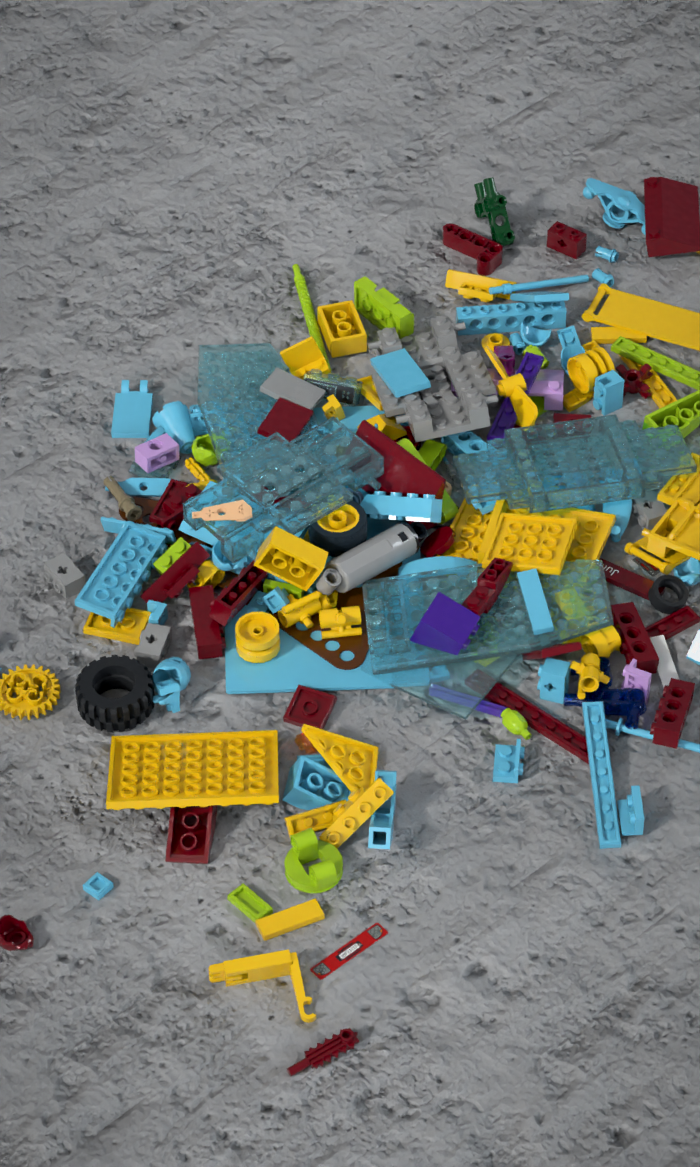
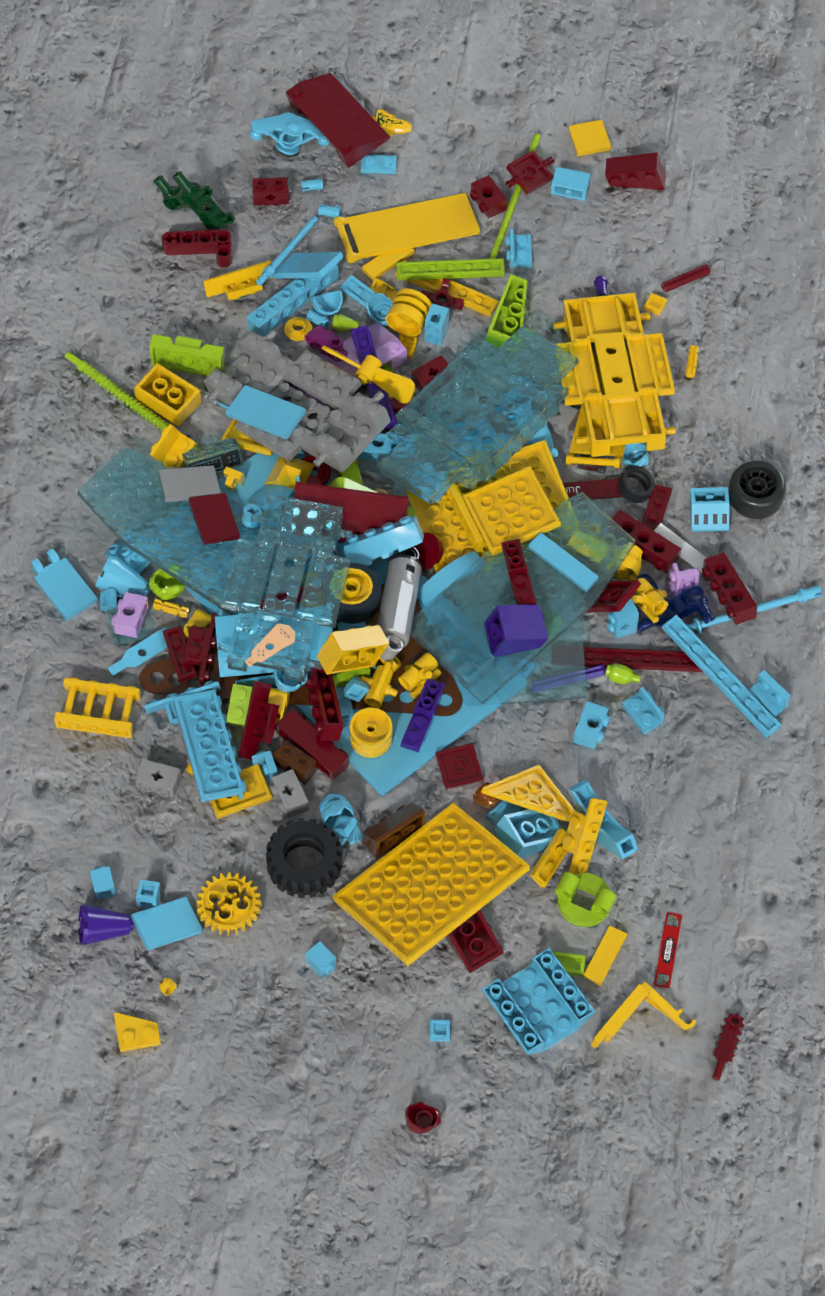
camera: 40 degrees left, 15 degrees up
dark tan pin [103,476,142,521] -> none
none -> yellow fence [54,677,141,738]
none -> reddish brown brick [273,740,317,785]
none -> medium azure brick [305,941,336,978]
none -> medium azure plate [361,155,396,174]
none -> reddish brown slope [363,803,425,860]
none -> dark purple slope [400,679,445,753]
none -> medium azure slope [482,948,595,1055]
none -> medium azure brick [573,701,611,749]

